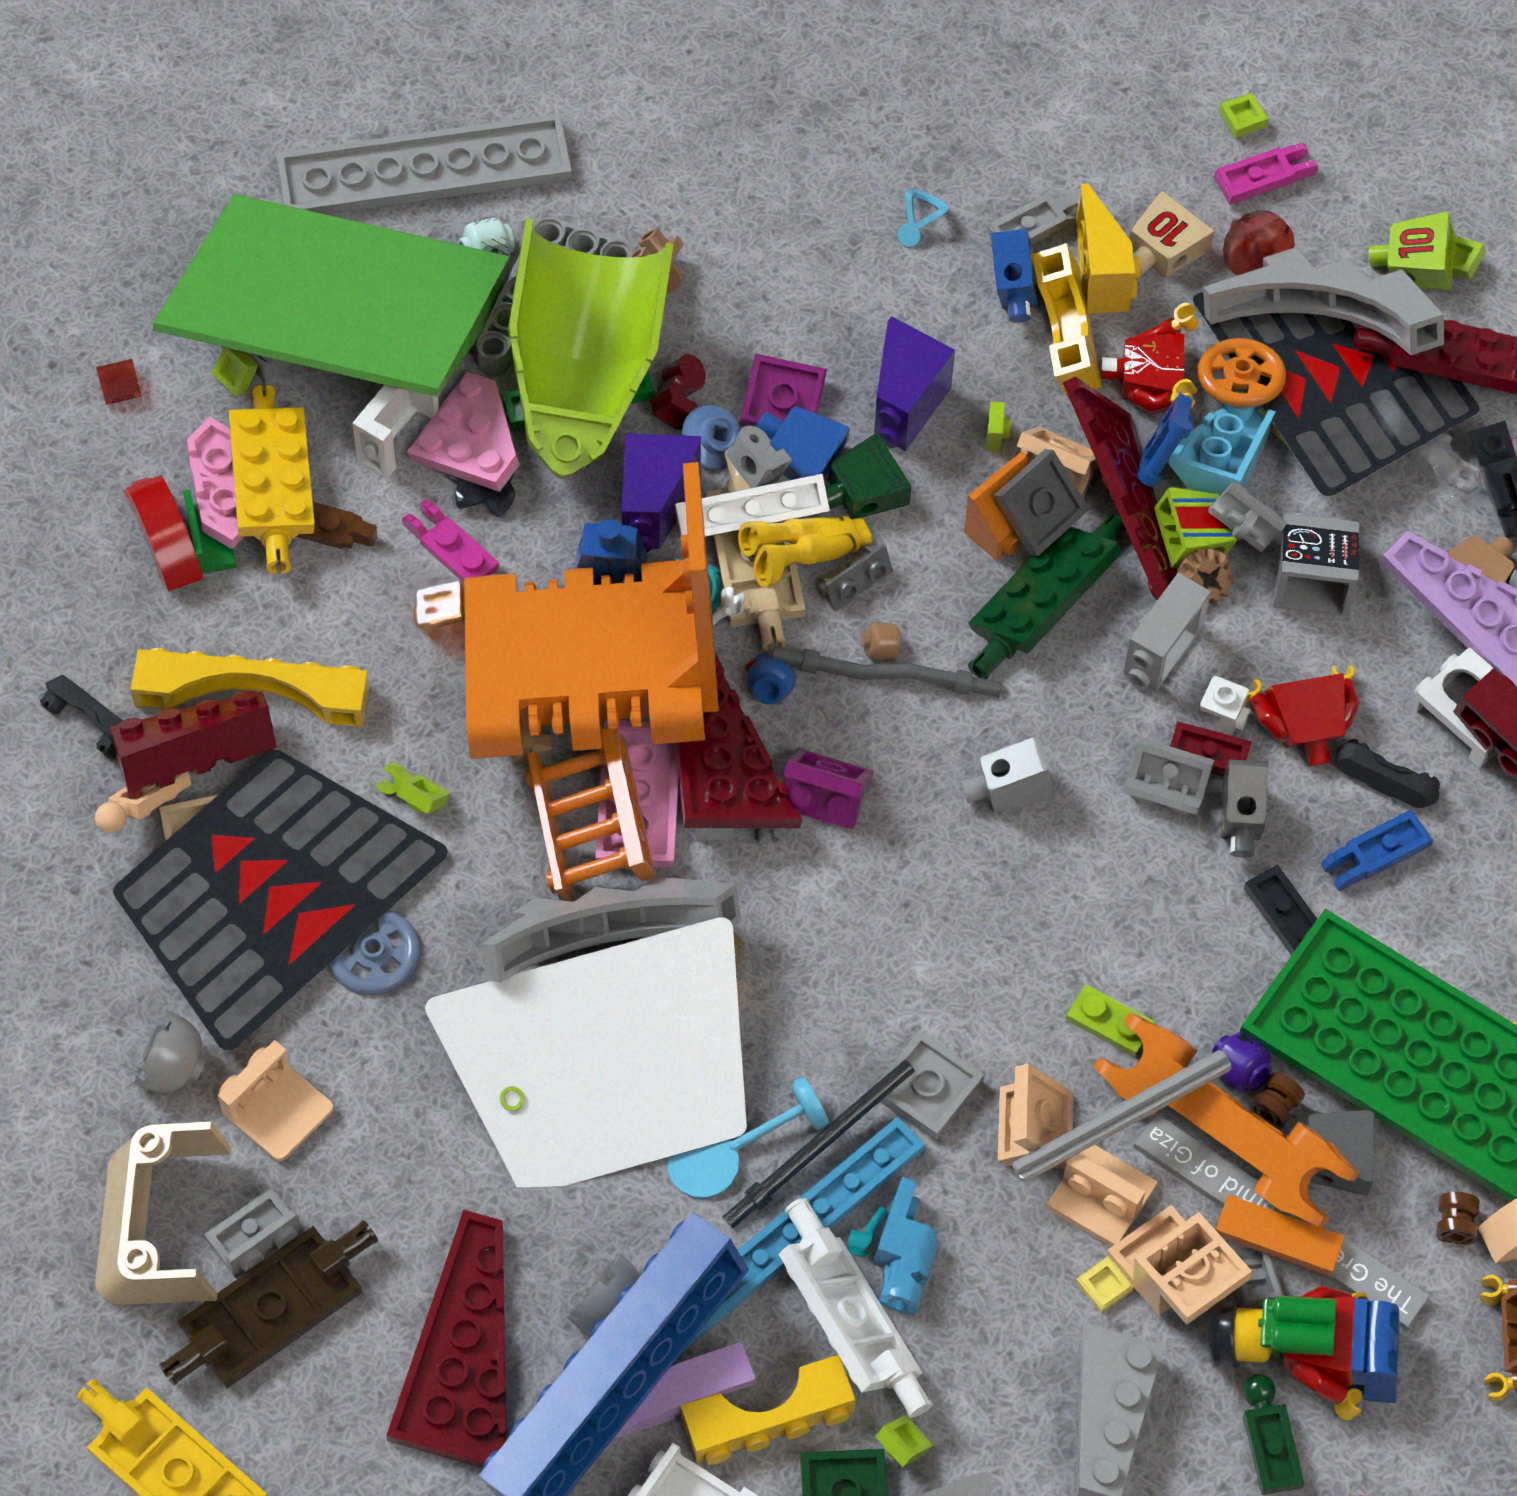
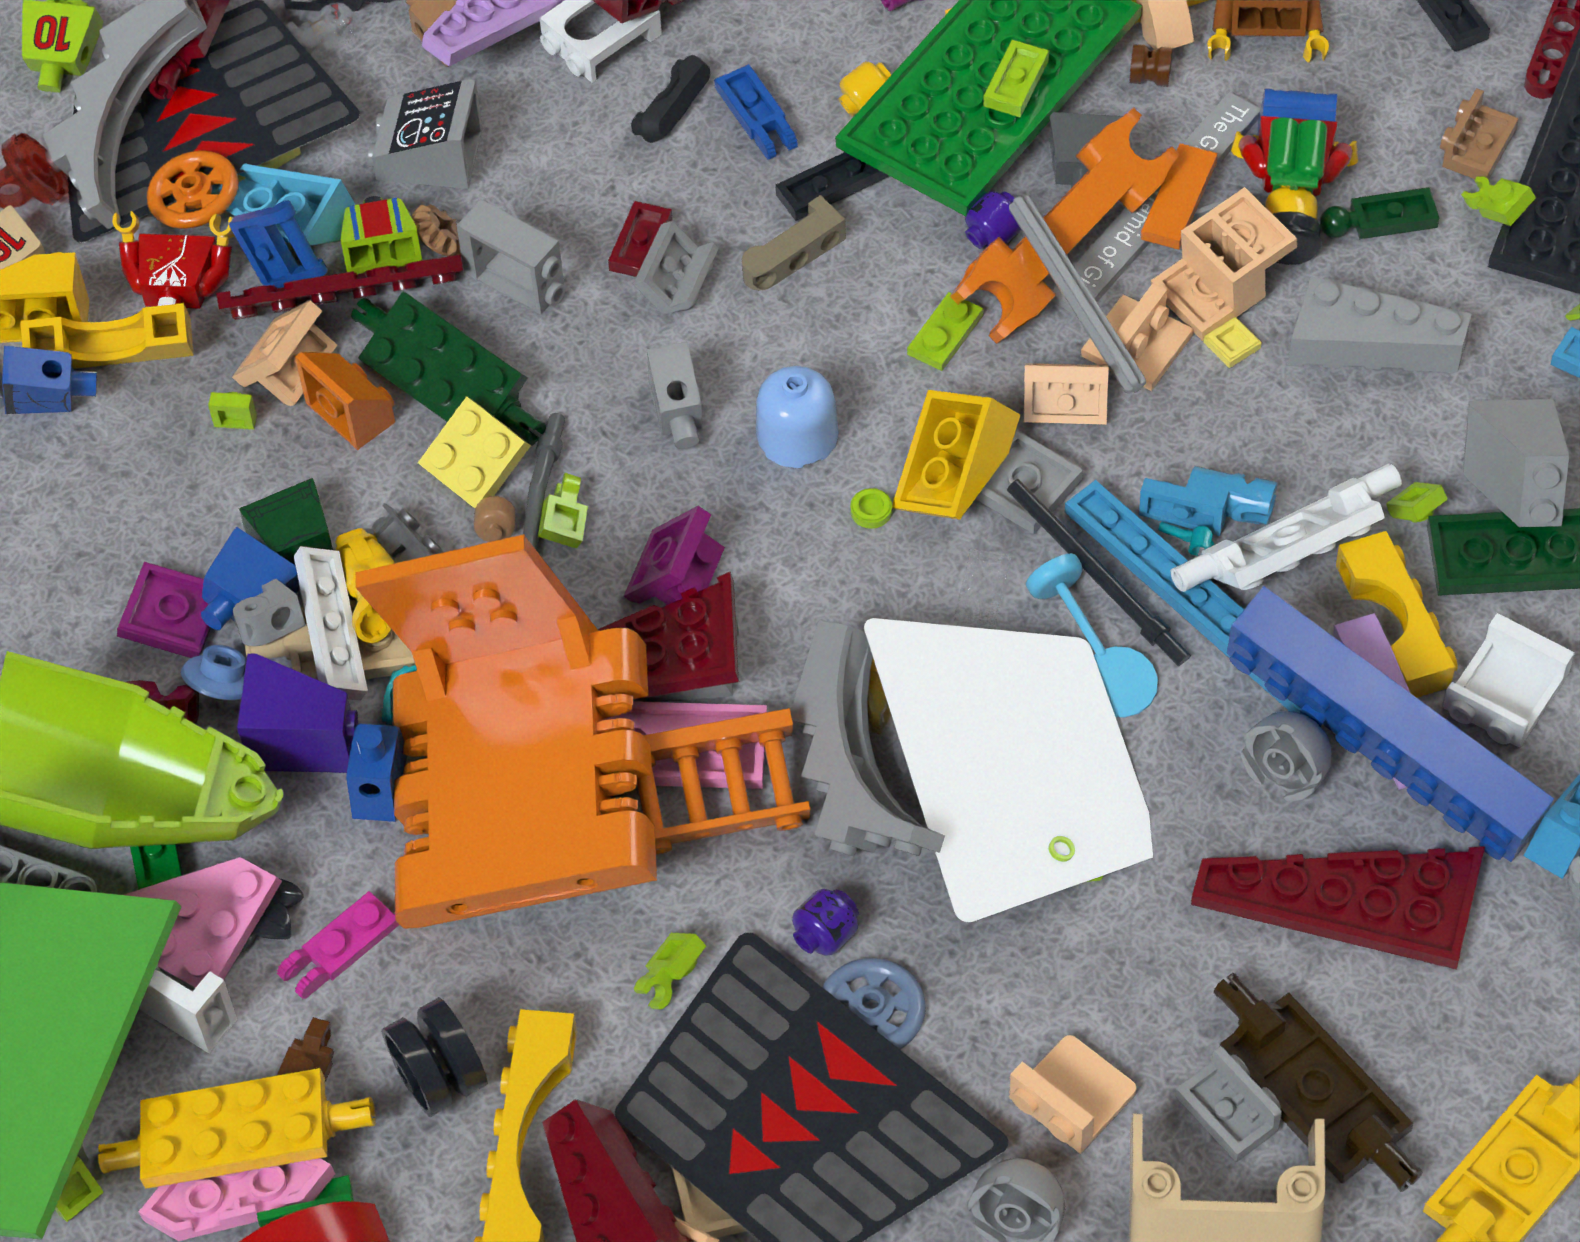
camera: 85 degrees left, 5 degrees down
clear orange bracket [413,581,465,639] -> none
dark purple slope [874,316,955,451] -> none
dark grey plate [993,449,1089,556] -> none
white bracket [1200,676,1251,736] -> none
light grey hips [1208,482,1286,552] -> none
torso [1221,759,1268,858] -> none
red torso [1241,666,1360,767] -> none
reddish brown wheel [1249,1072,1305,1129] -> none
none -> black wheel [381,997,488,1117]
none -> light yellow plate [418,396,531,508]
none -> lime plate [538,473,588,548]
none -> dark tan leg [742,195,846,291]
none -> light blue cylinder [756,366,839,468]
none -> dark purple head [792,889,859,956]
none -> yellow head [838,61,891,117]
none -> lime tile [850,488,892,529]
none -> yellow slope [892,390,1020,520]
none -> lime plate [984,40,1049,117]

